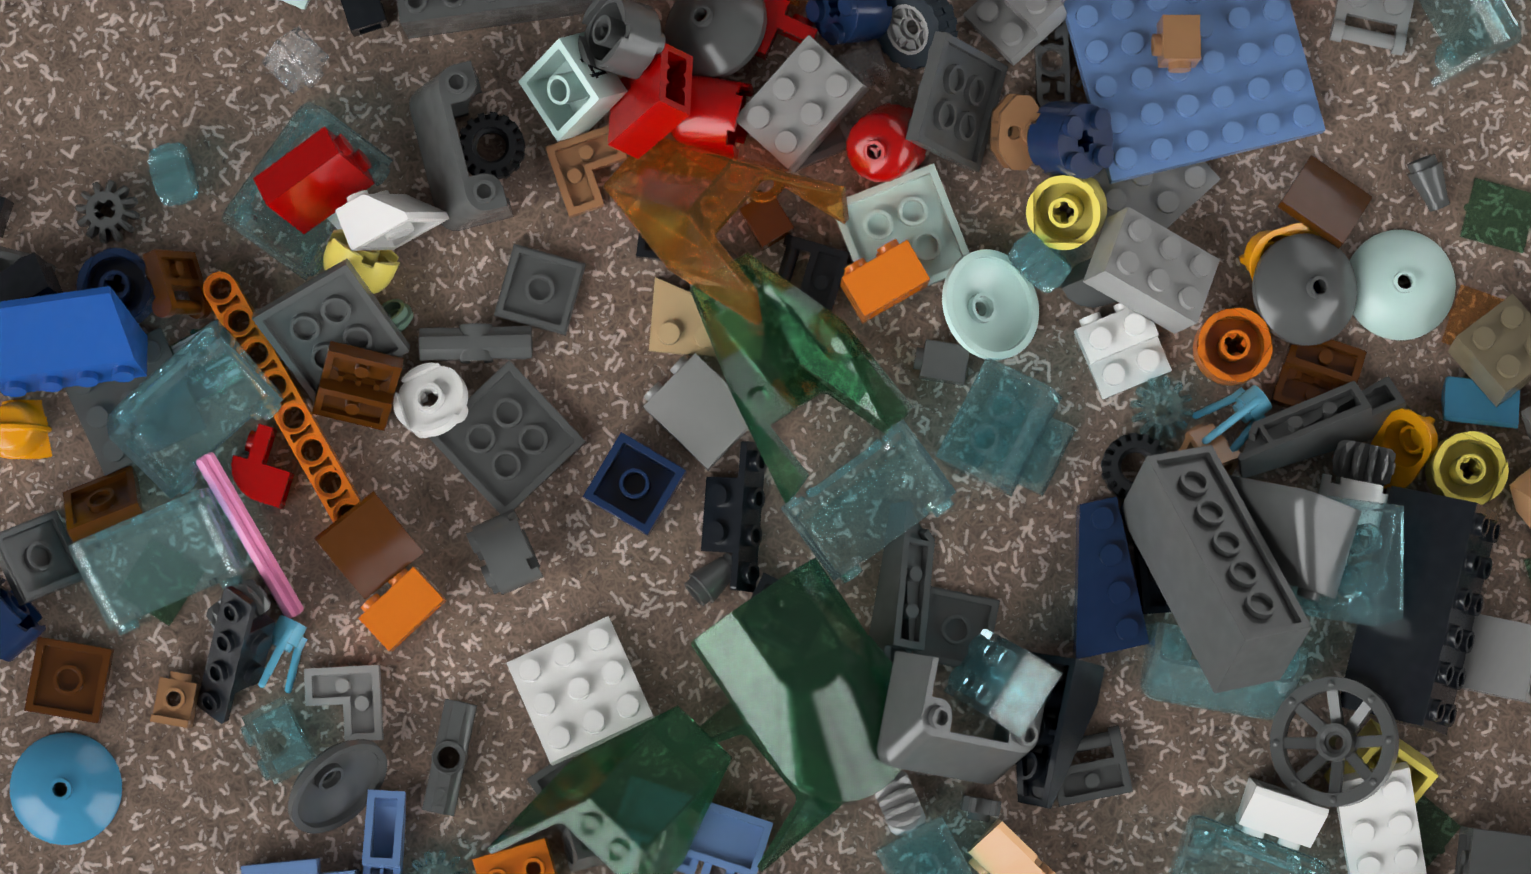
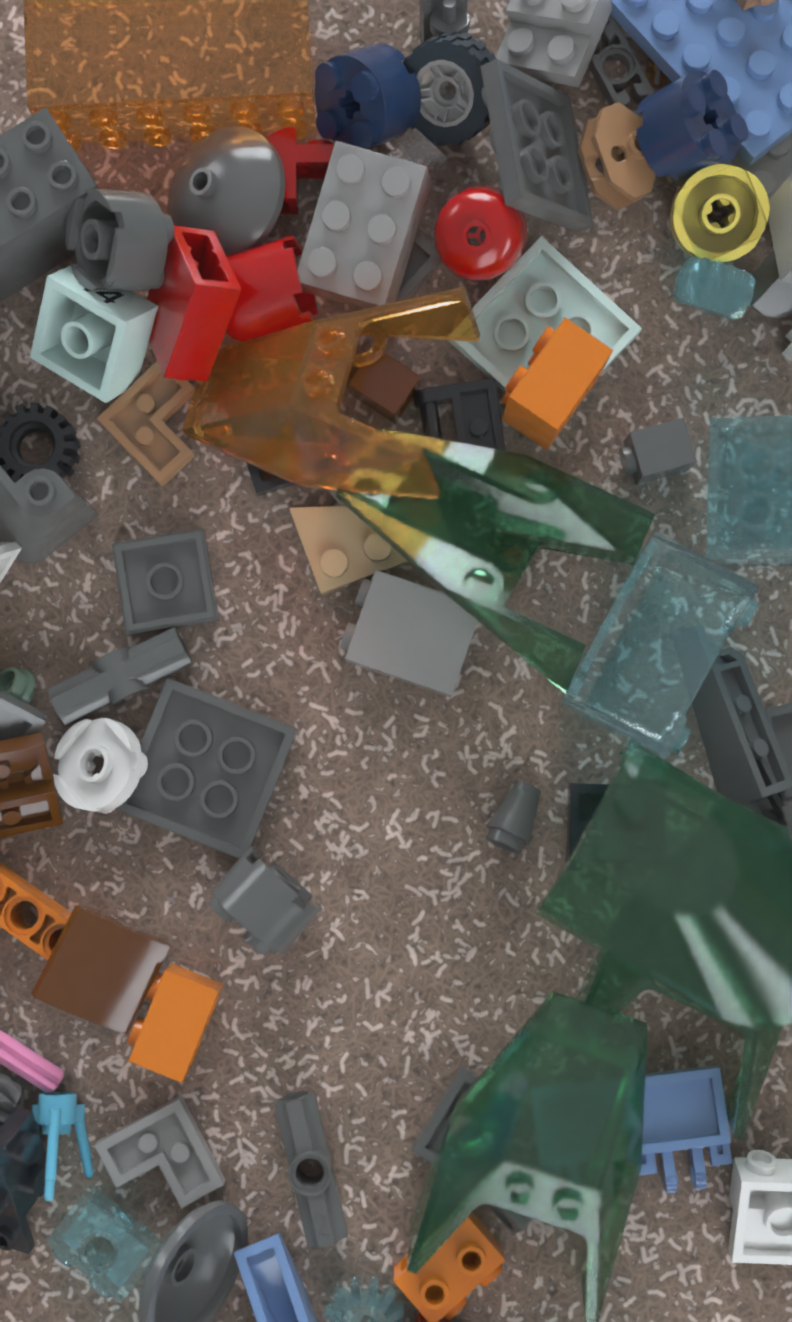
camera: 25 degrees left, 0 degrees up
white plate [507,616,655,766] -> none
dark blue brick [583,432,687,537] -> none
black bracket [701,441,768,592] -> none
light aqua dish [942,249,1039,361] -> none

